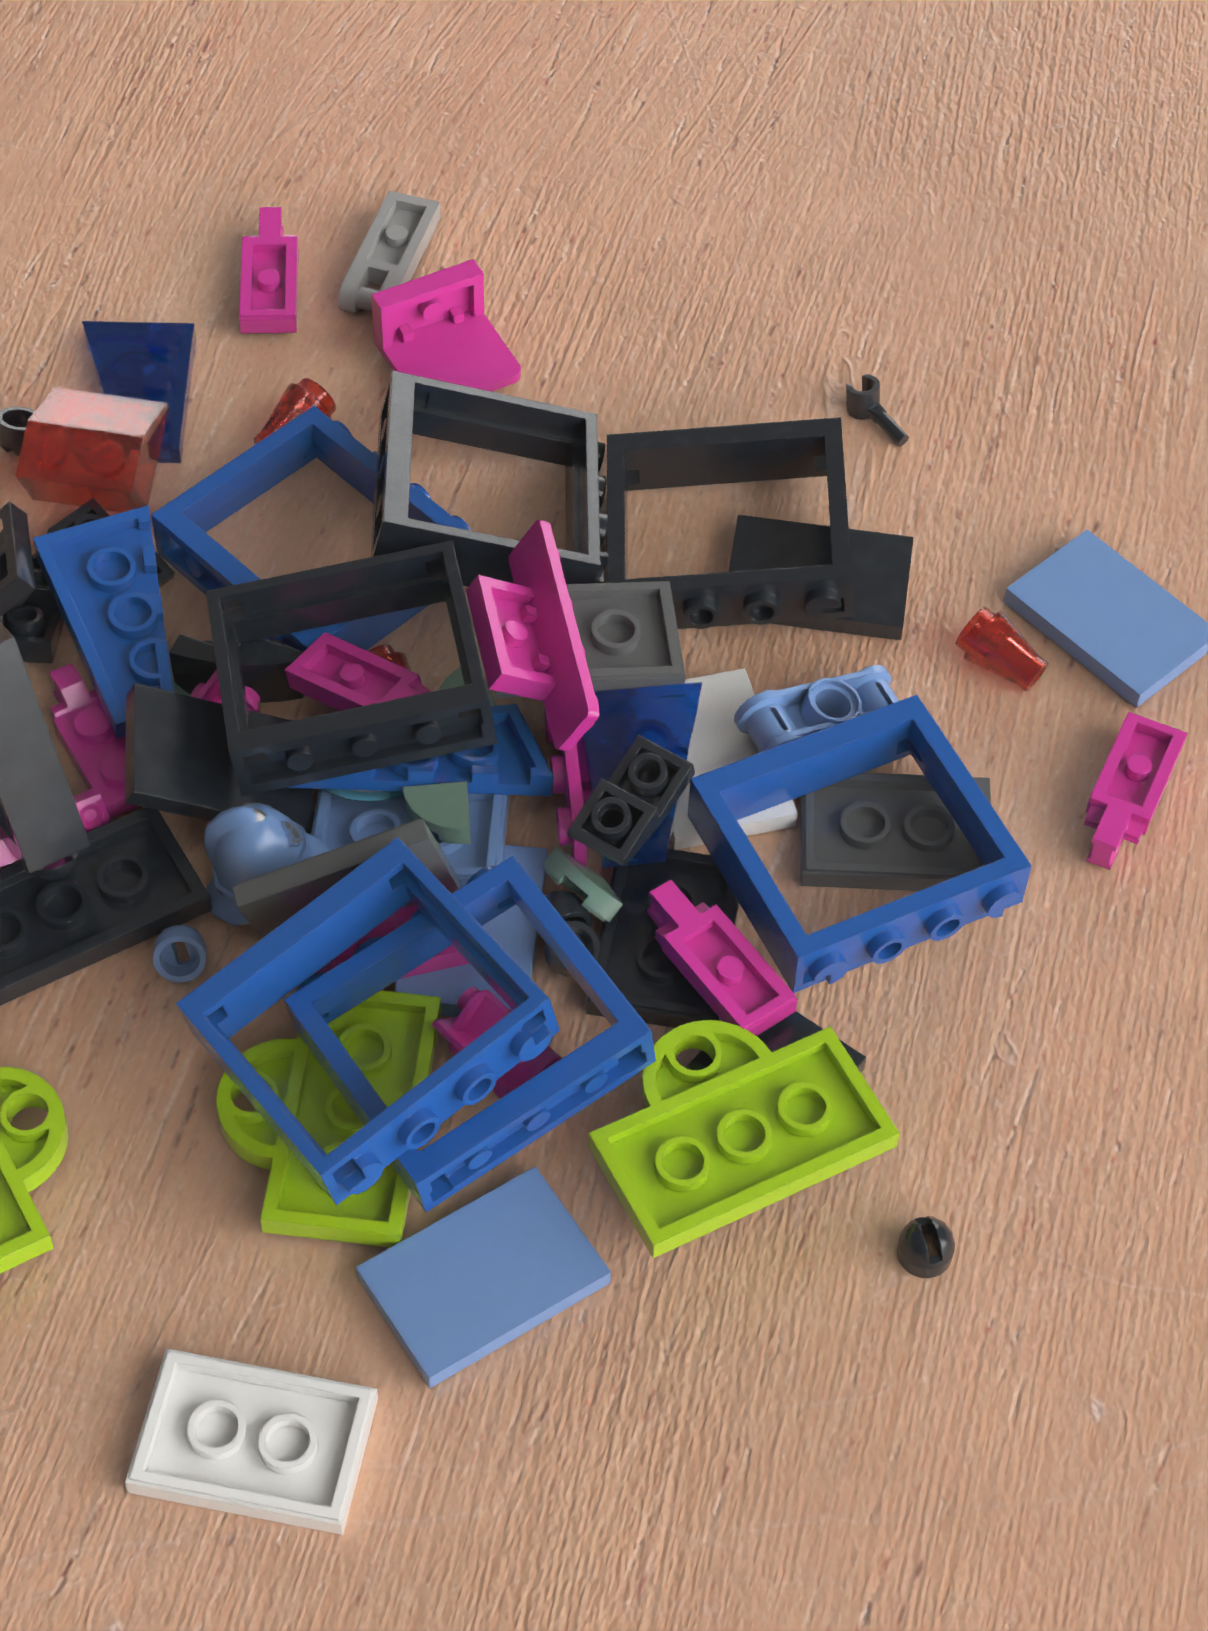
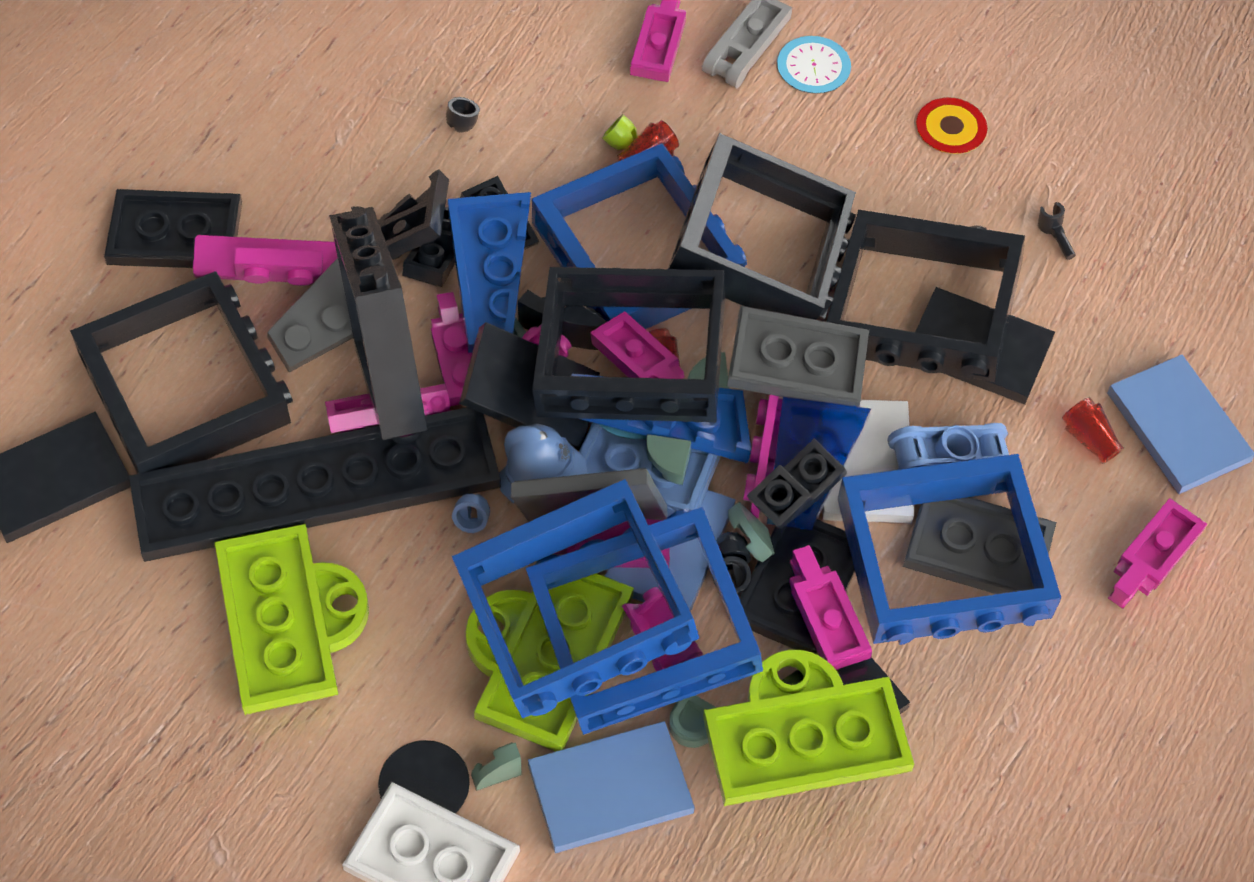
camera: 15 degrees right, 5 degrees up
clear red slope [15,387,169,513] -> none
clear blue wing [82,321,196,463] -> none
dark pink bracket [371,259,521,392] -> none
dark pink bracket [466,520,599,752] -> none
black hinge [897,1216,955,1278] -> none
none -> black sticker [378,740,470,814]
none -> sand green tile [471,742,522,791]
none -> lime hinge [602,114,638,150]
none -> sand green tile [669,695,717,748]
none -> sticker [777,36,851,93]
none -> sticker [916,97,988,154]

